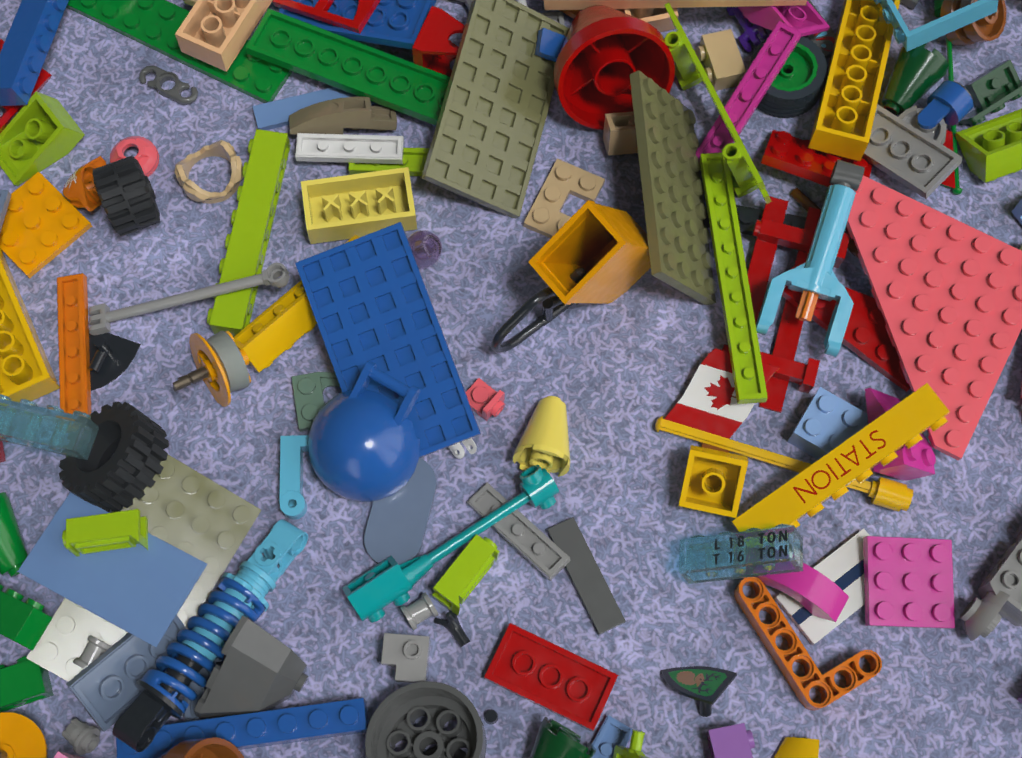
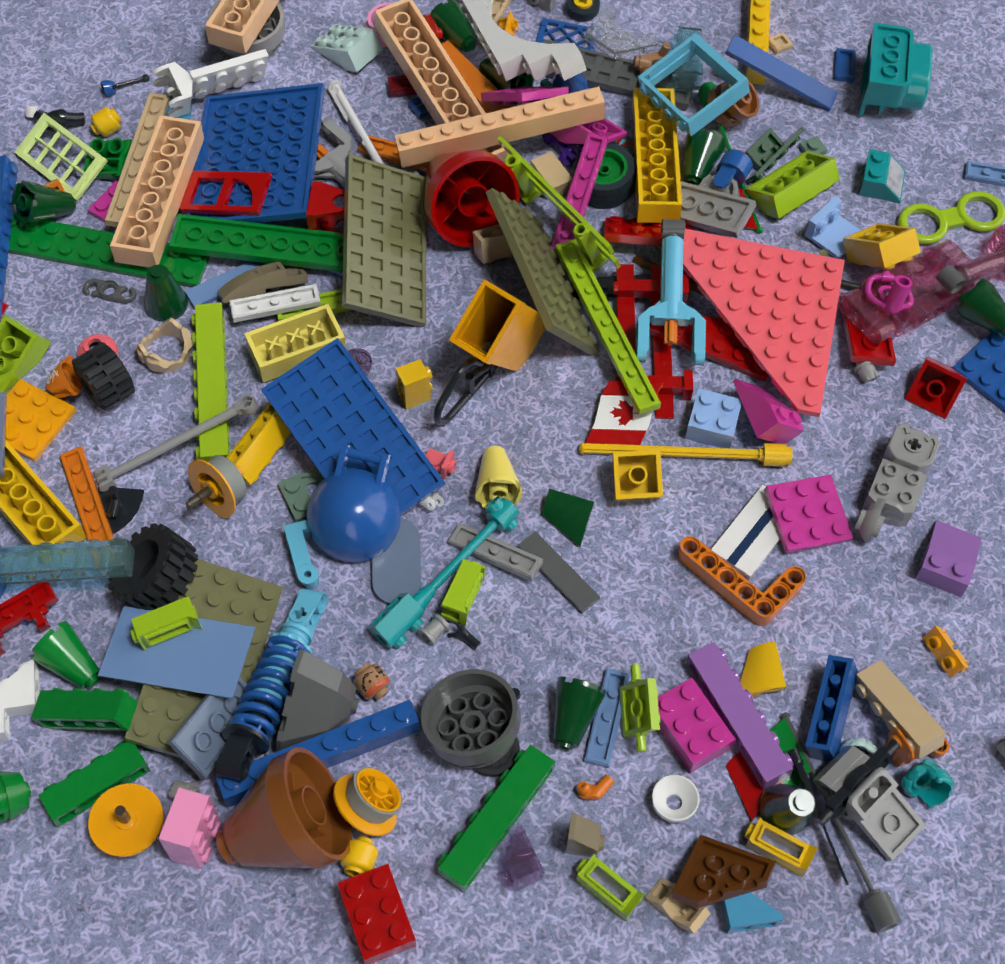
camera: 15 degrees left, 10 degrees down
light grey bush [73,635,111,669] -> none
light grey brick [381,633,431,683] -> none
red plate [484,623,618,732] -> none
tan plate [523,158,605,238] -> none
blue tile [535,28,566,62] -> none
shield [661,666,737,717] -> none
clear light blue brick [679,524,803,584] -> none
yellow brick [732,383,950,551] -> none
dark pink arch [739,549,849,622] -> none
none -> dark green cone [144,265,188,322]
none -> medium nougat head [353,663,391,701]
none -> yellow brick [395,359,433,409]
none -> dark green slope [542,489,594,547]

